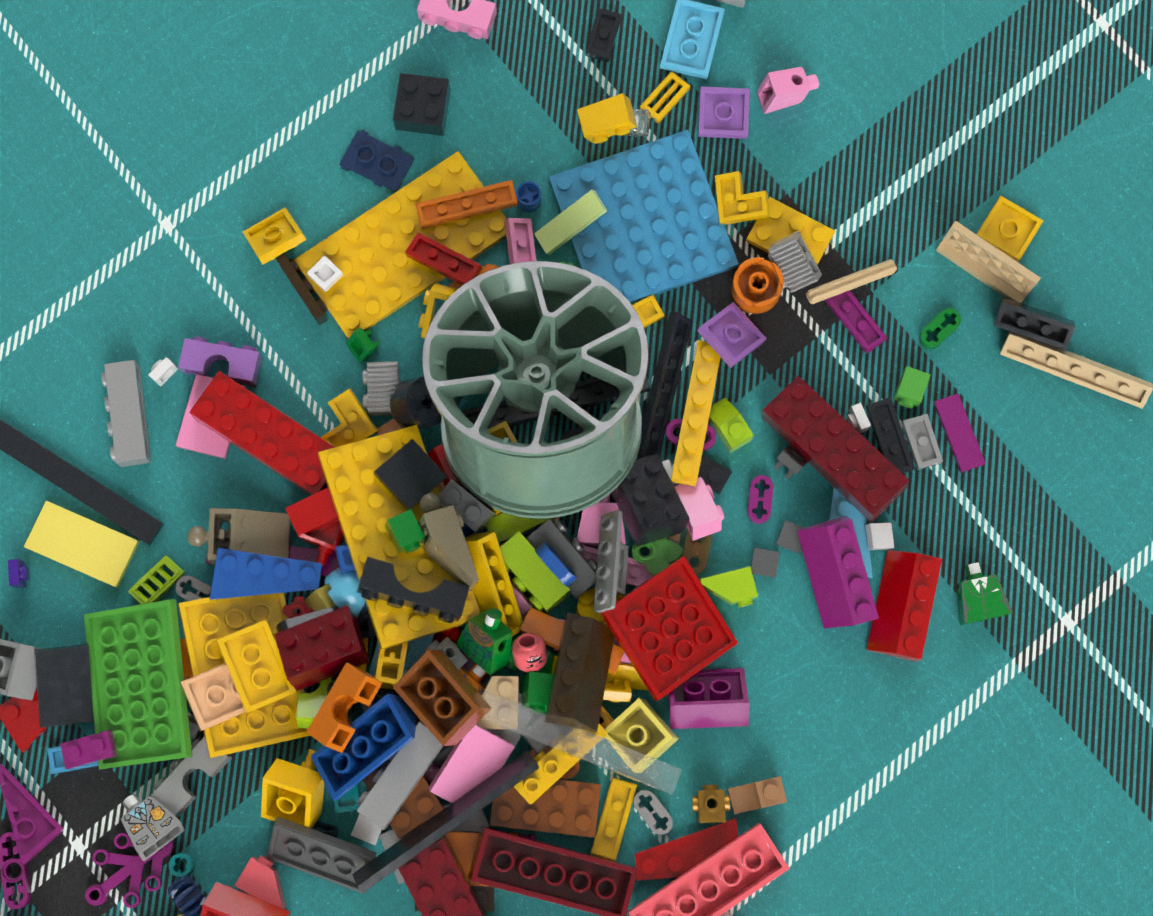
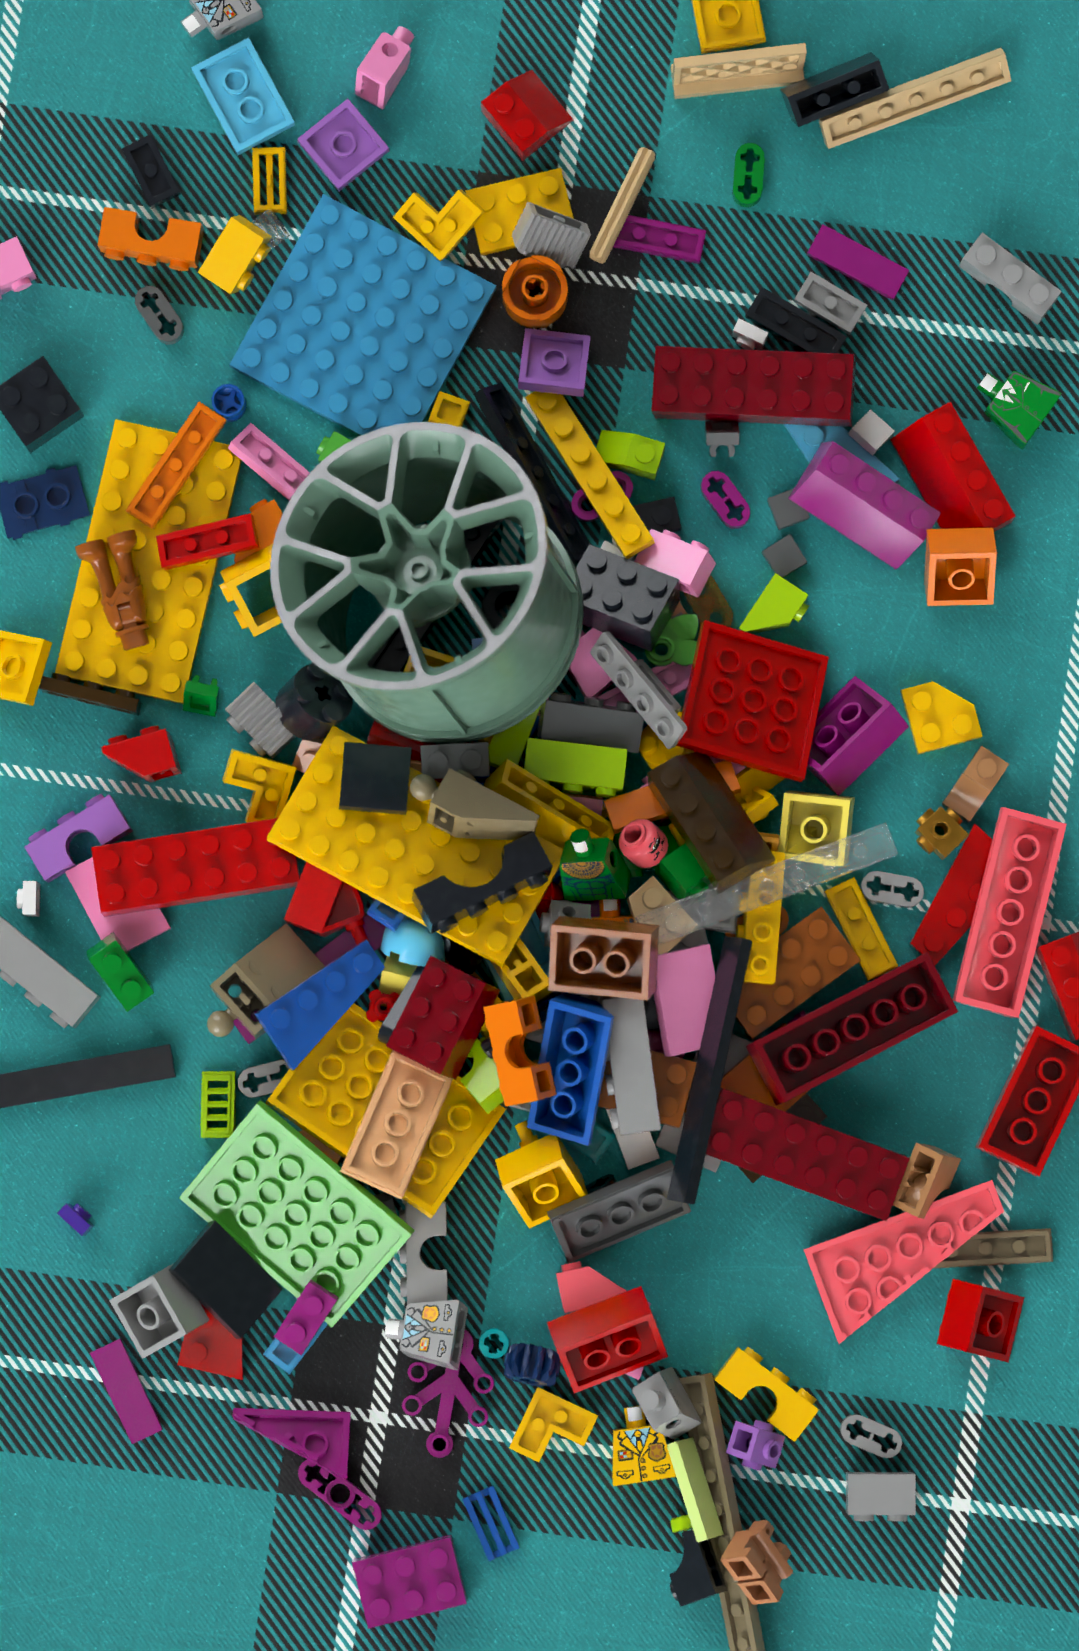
camera: 40 degrees left, 5 degrees up
light yellow tile [24,501,139,588] -> none
yellow plate [216,620,296,714] -> none
white plate [307,256,343,292] -> none
green brick [385,509,425,554] -> none
yellowish green tile [534,190,607,255] -> none
blue beam [535,541,577,587] -> none
bright green brick [893,366,931,408] -> none
none -> dark orange piece [75,530,149,651]
none -> green brick [86,932,154,1012]
none -> orange arch [97,207,204,271]
none -> red slope [101,726,182,782]
none -> dark grey beam [135,286,184,344]
none -> red slope [481,70,573,161]
none -> yellow plate [900,681,983,754]
none -> orange brick [924,528,997,606]
none -> light grey arch [959,233,1062,325]

